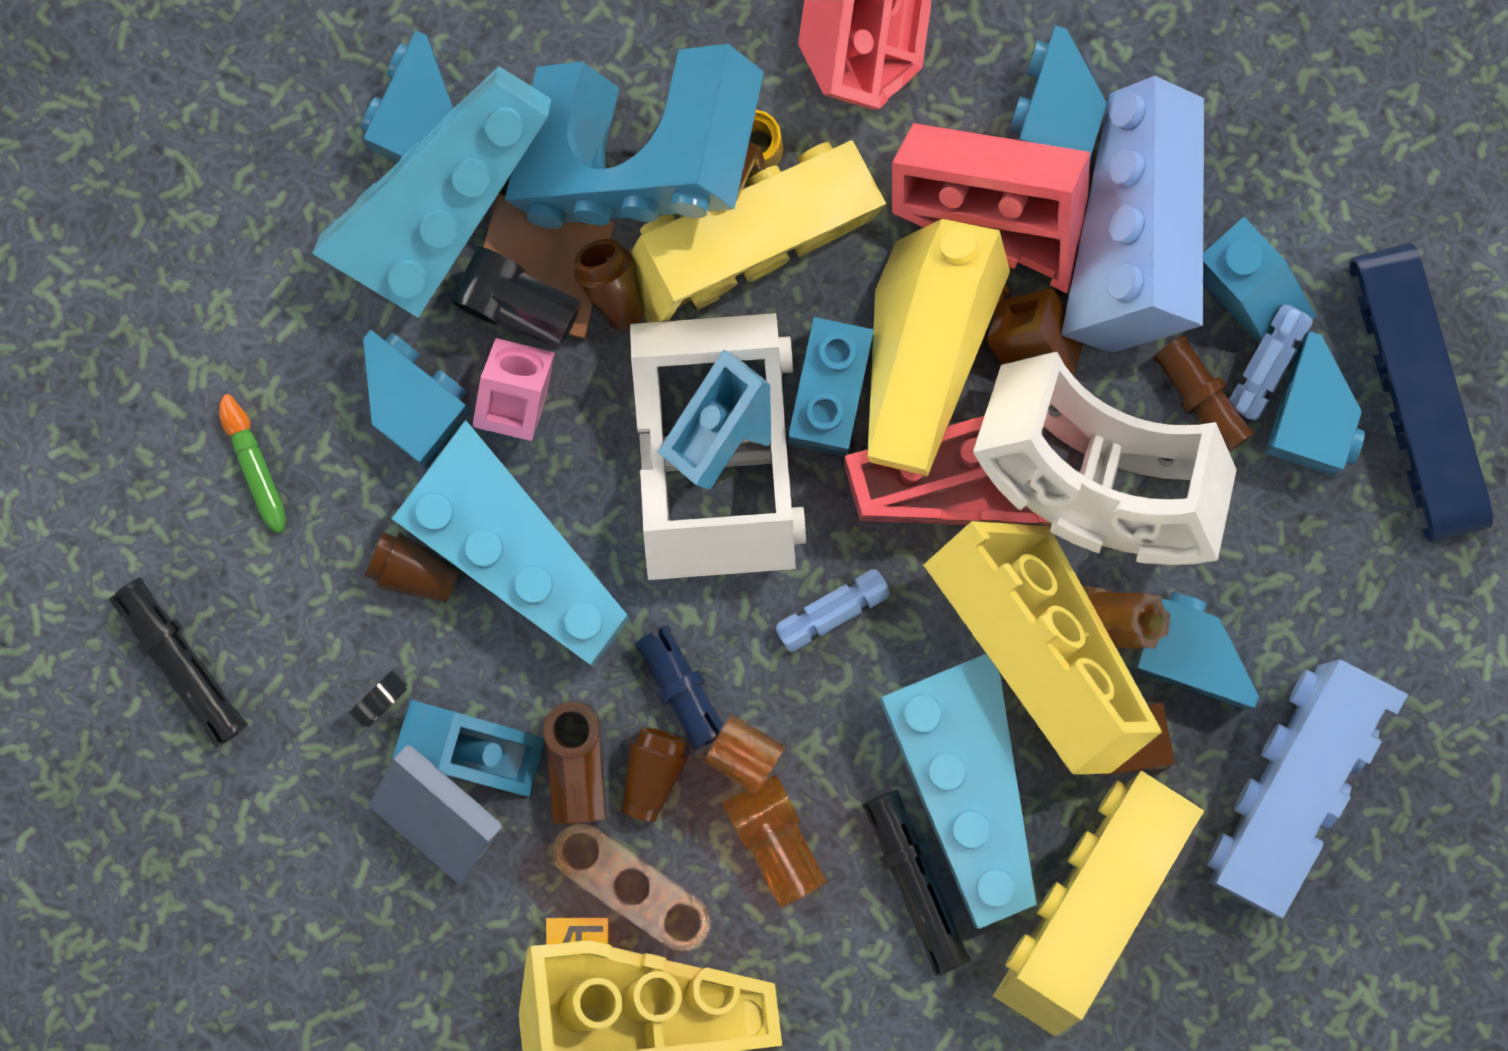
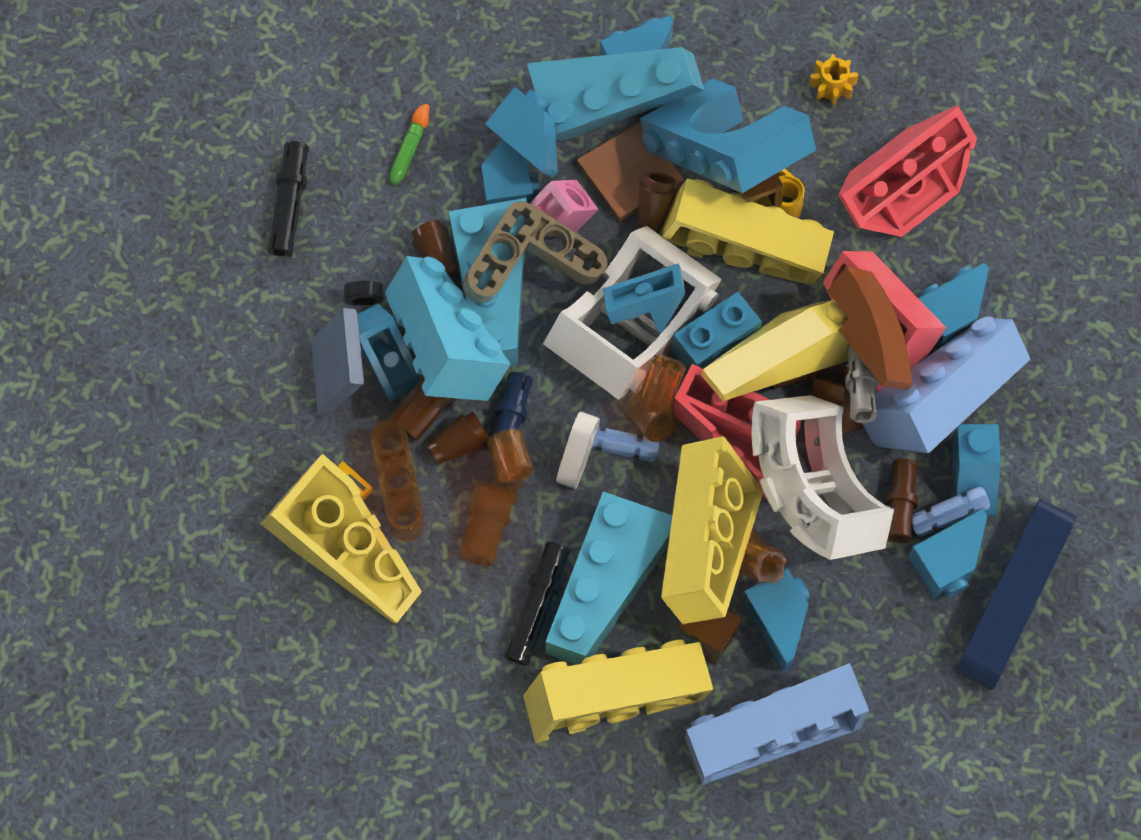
camera: 40 degrees right, 15 degrees down
black piece [450,246,582,350] -> none
none -> medium azure wedge [385,256,511,401]
none -> dark tan beam [463,201,607,303]
none -> dark azure slope [485,87,558,178]
none -> white beam [556,411,600,489]
none -> clear orange piece [624,355,686,442]
none -> dark orange slope [827,267,912,390]
none -> light grey pin [845,344,878,423]

